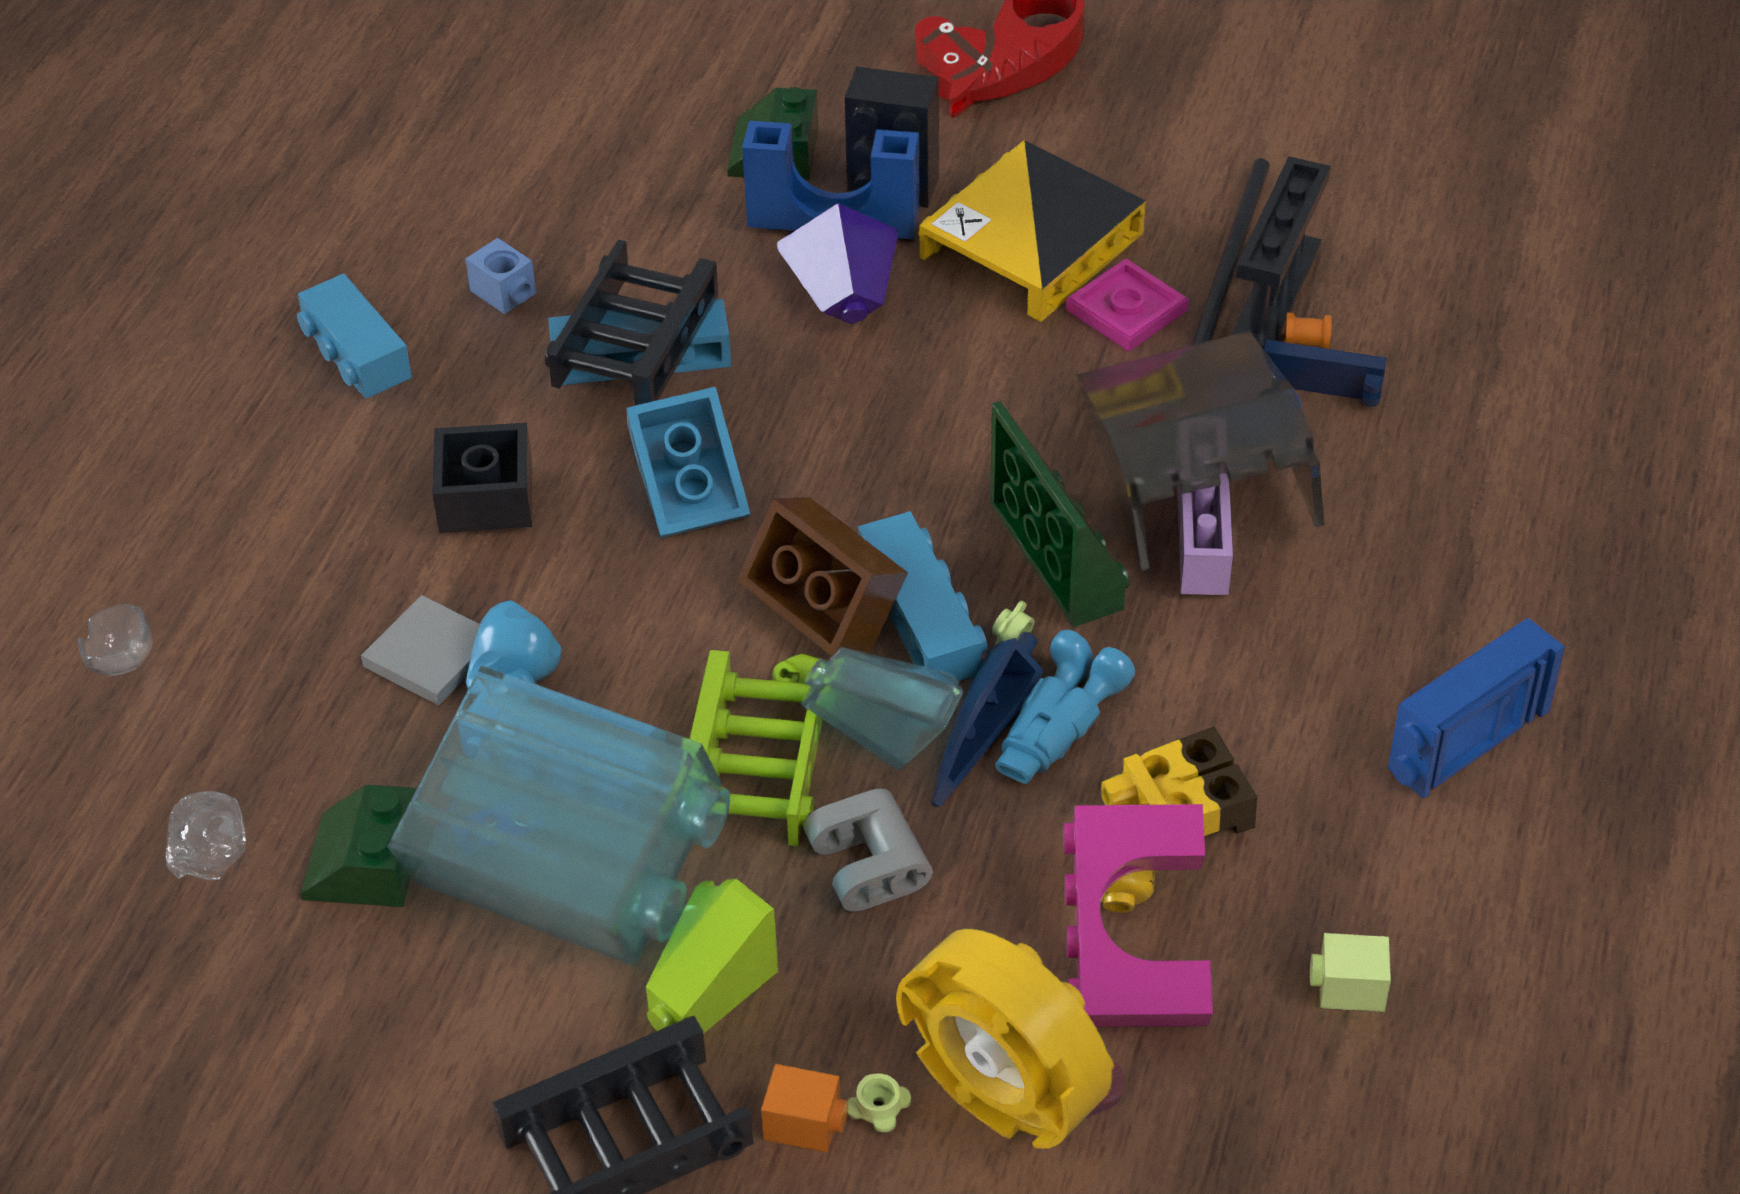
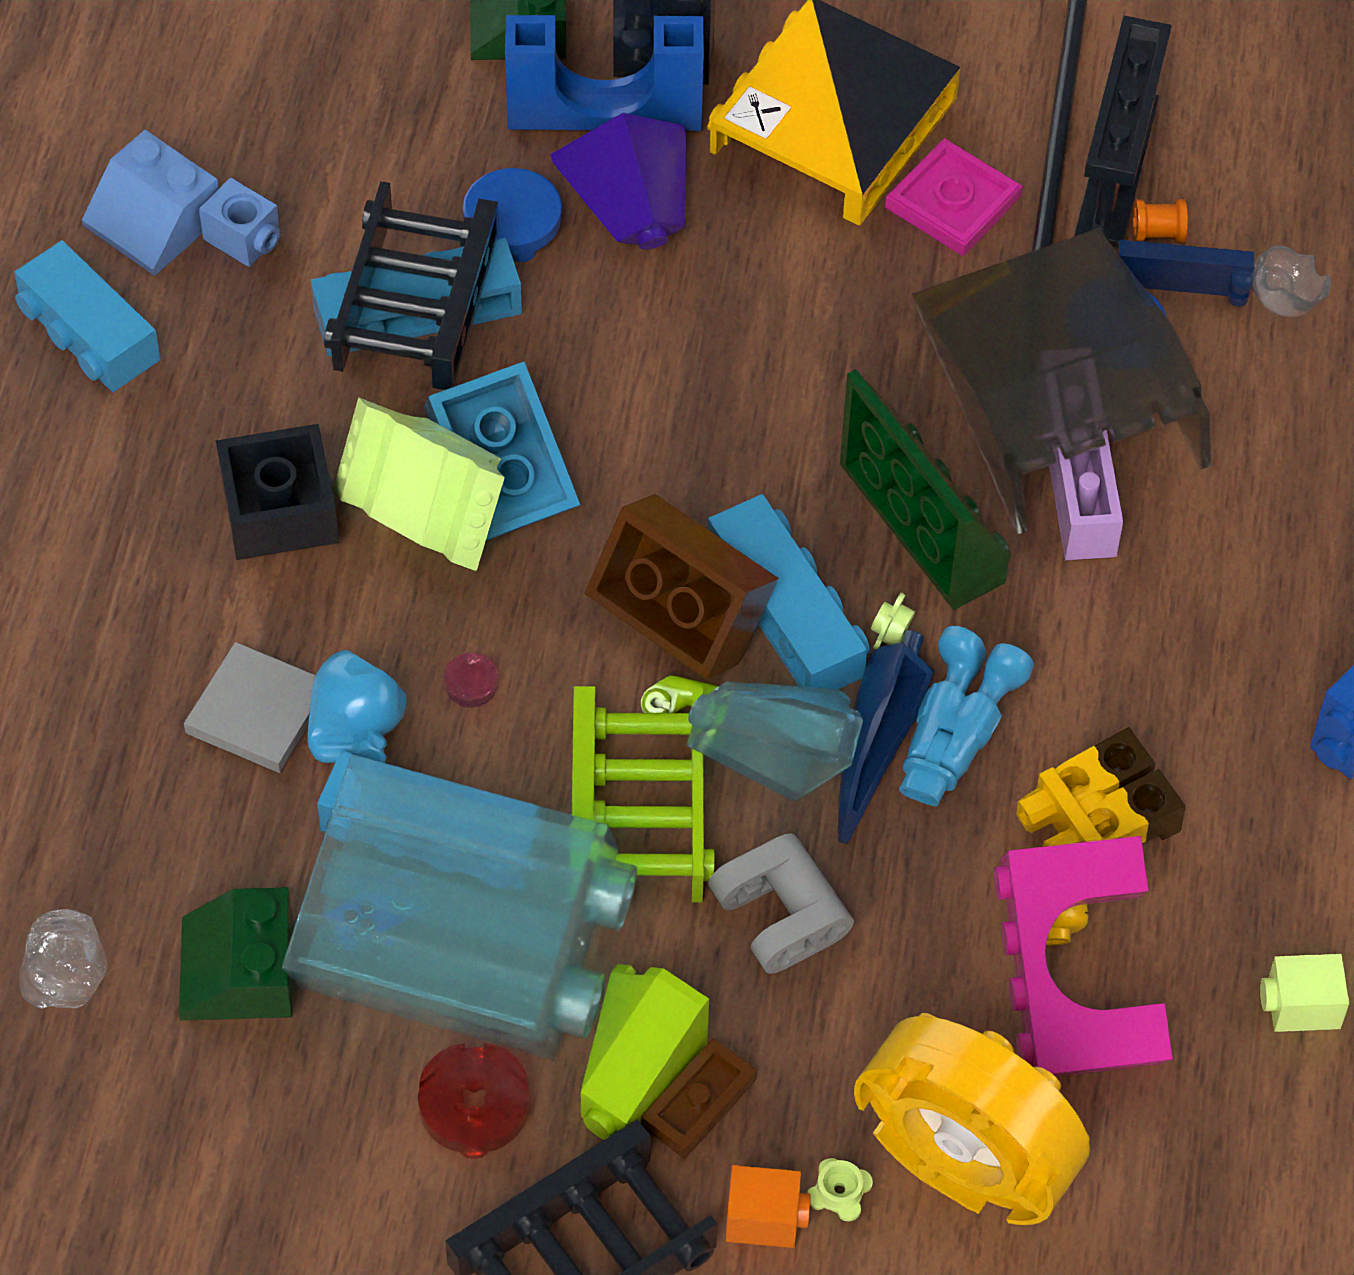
camera: 10 degrees left, 10 degrees up
none -> medium blue slope [82,130,219,276]
none -> yellowish green slope [333,397,505,571]
none -> clear red plate [417,1043,531,1159]
none -> clear pink tile [444,653,498,708]
none -> blue tile [463,168,562,262]
none -> reddish brown plate [641,1038,757,1159]
none -> clear hair [1252,245,1332,318]

